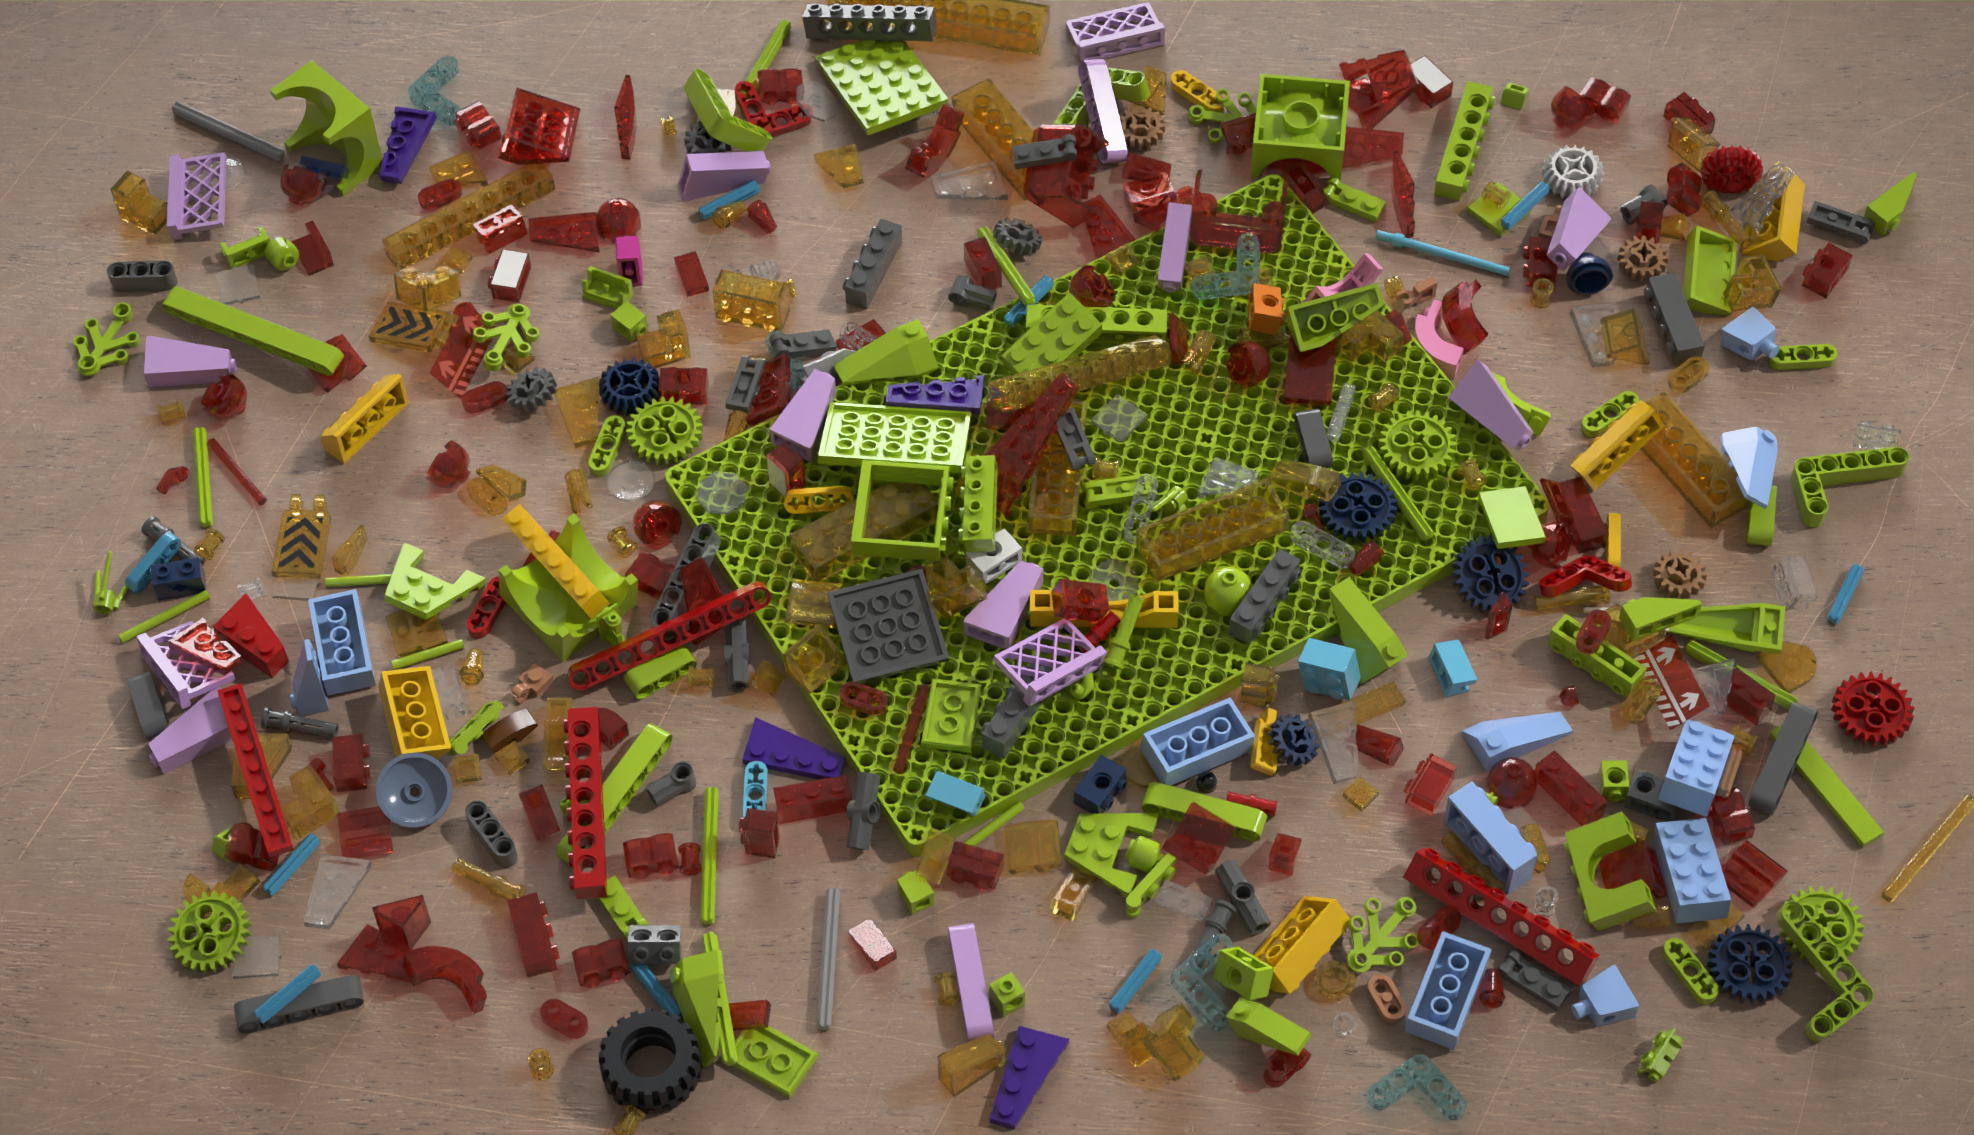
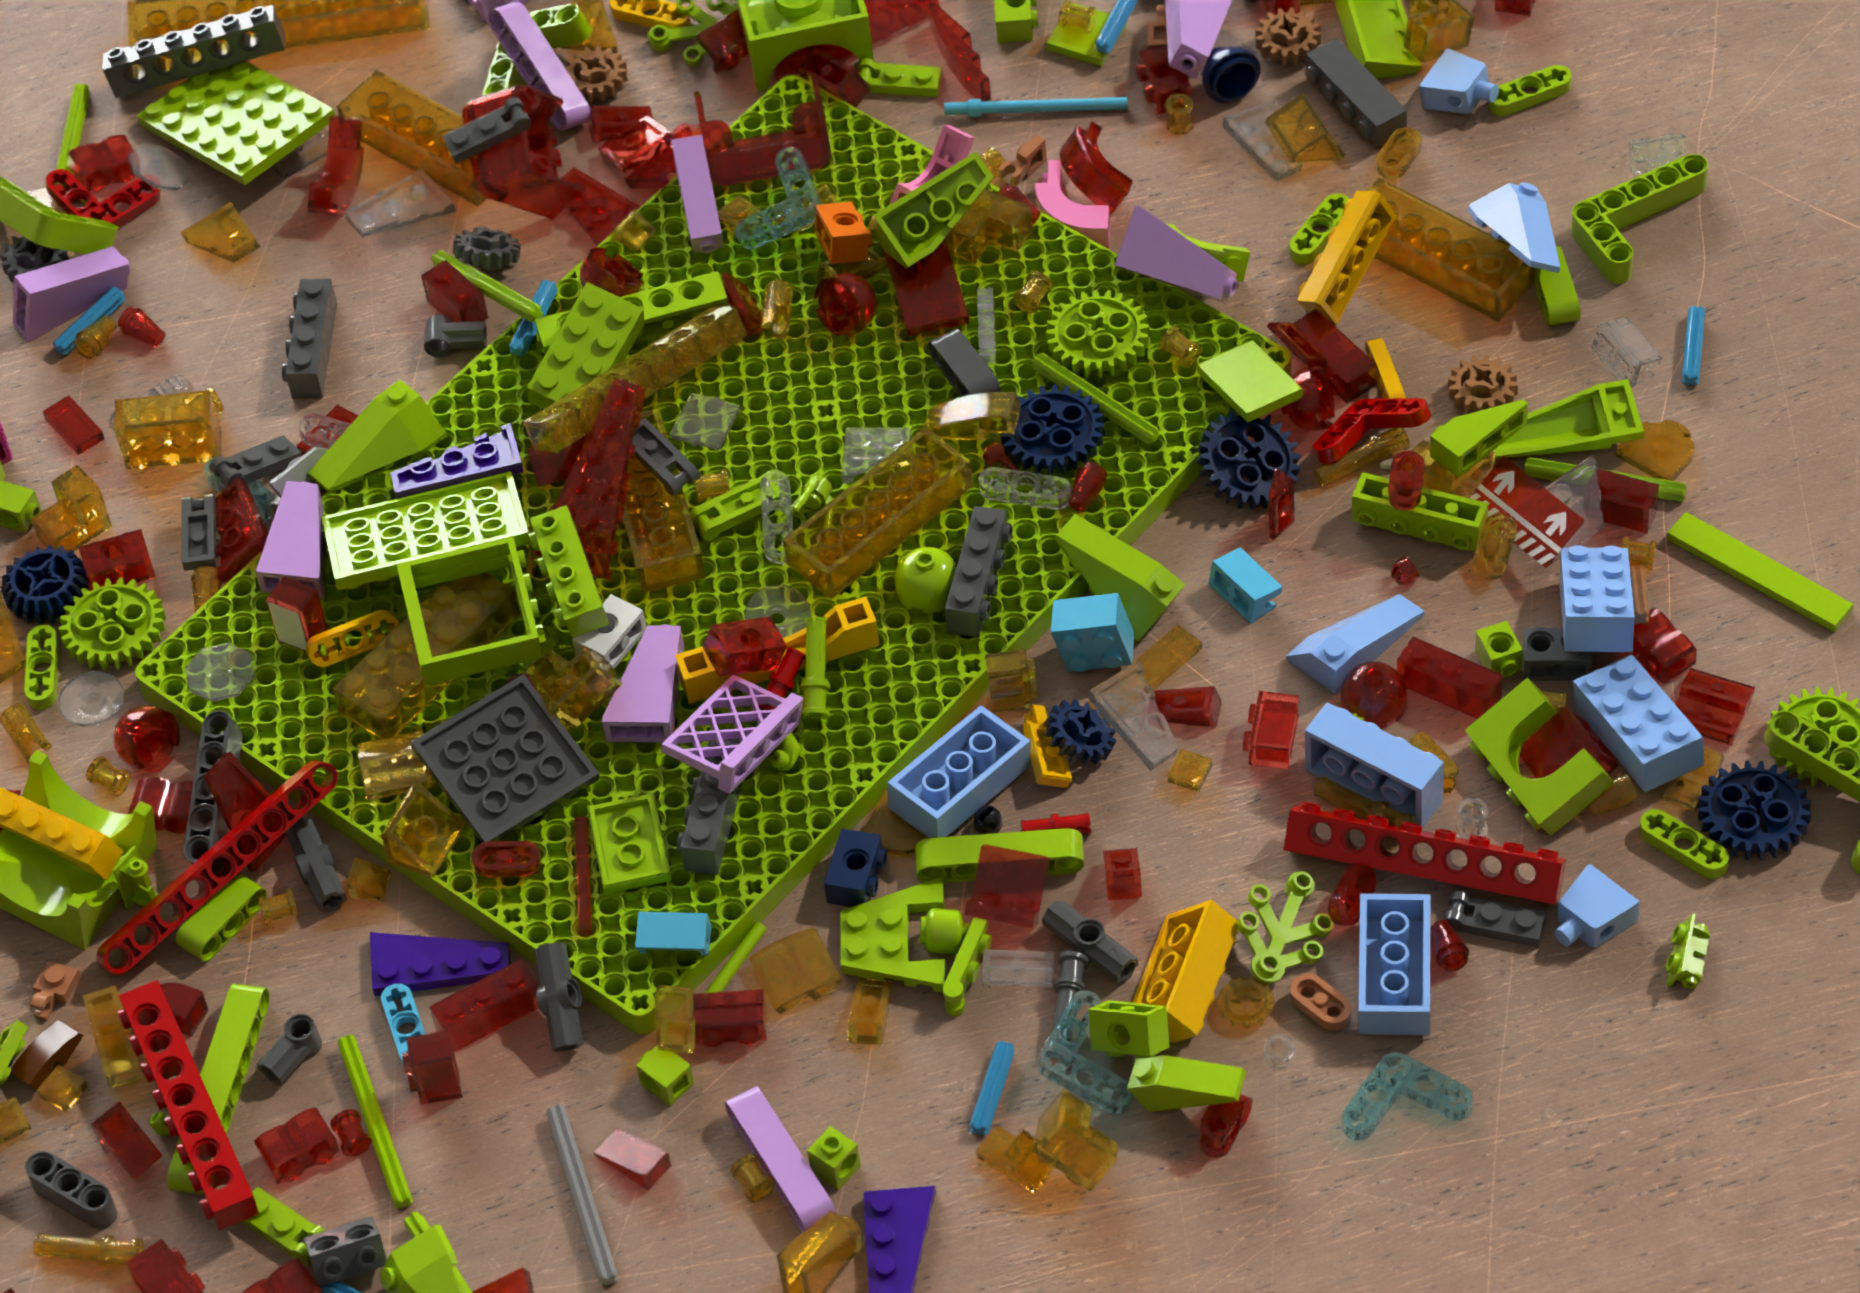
camera: 15 degrees left, 5 degrees down
dark grey beam [1748,702,1818,816] -> none
red gear [1831,671,1915,747] -> none

